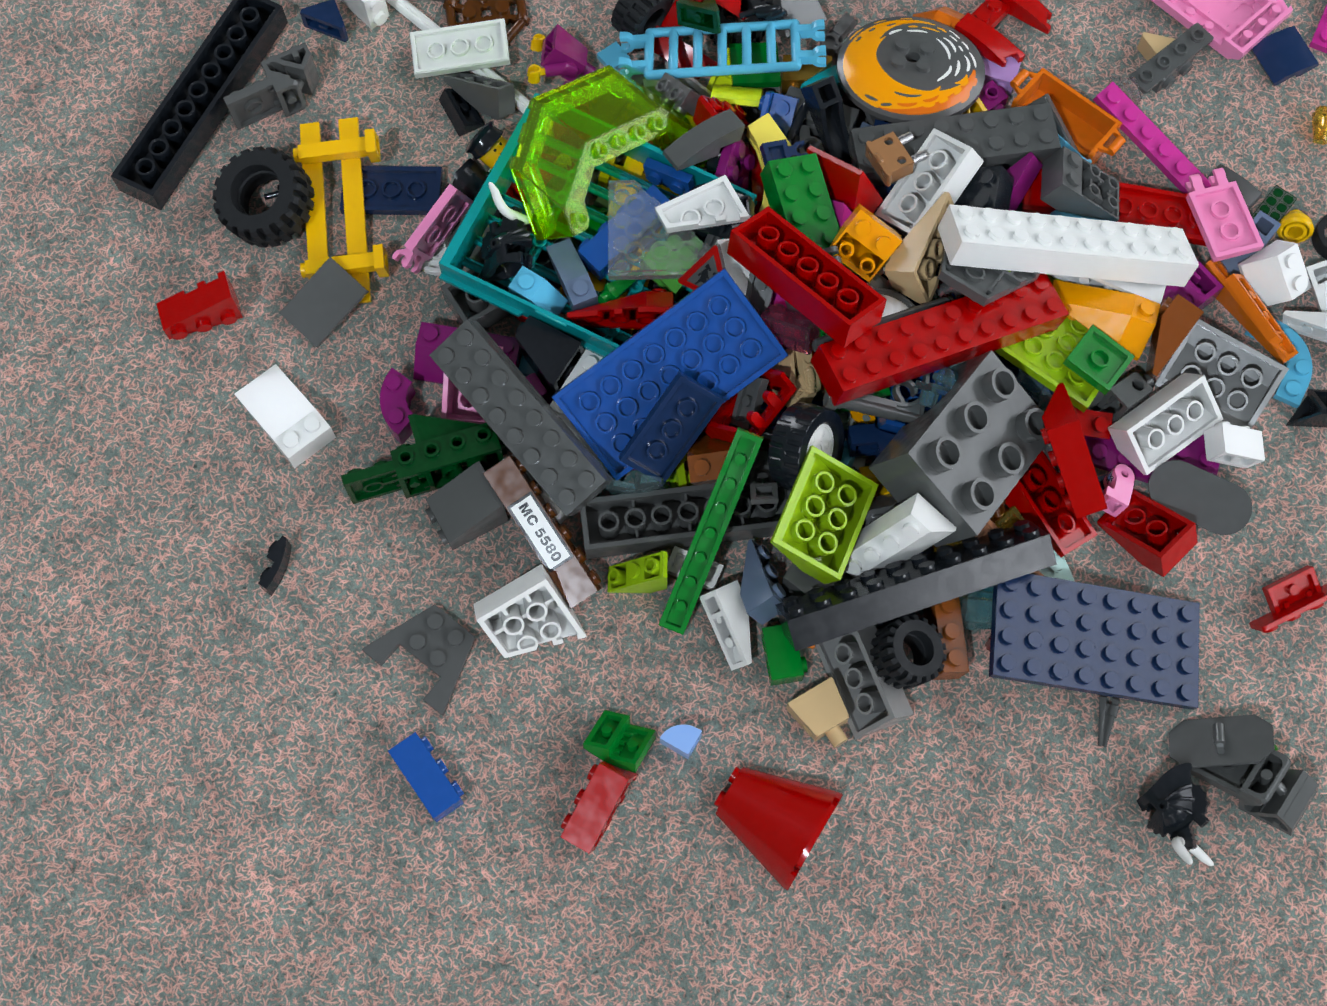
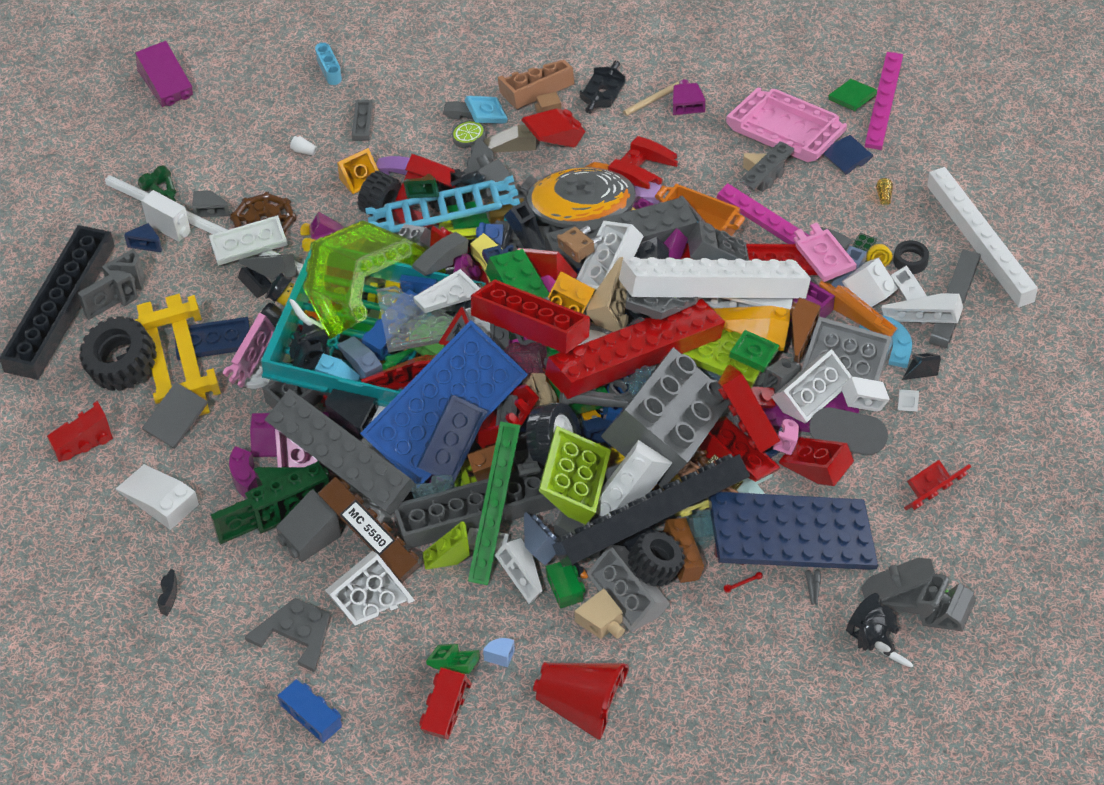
camera: 10 degrees left, 20 degrees down
none -> red hinge [724,572,763,593]
none -> white tile [898,389,919,412]

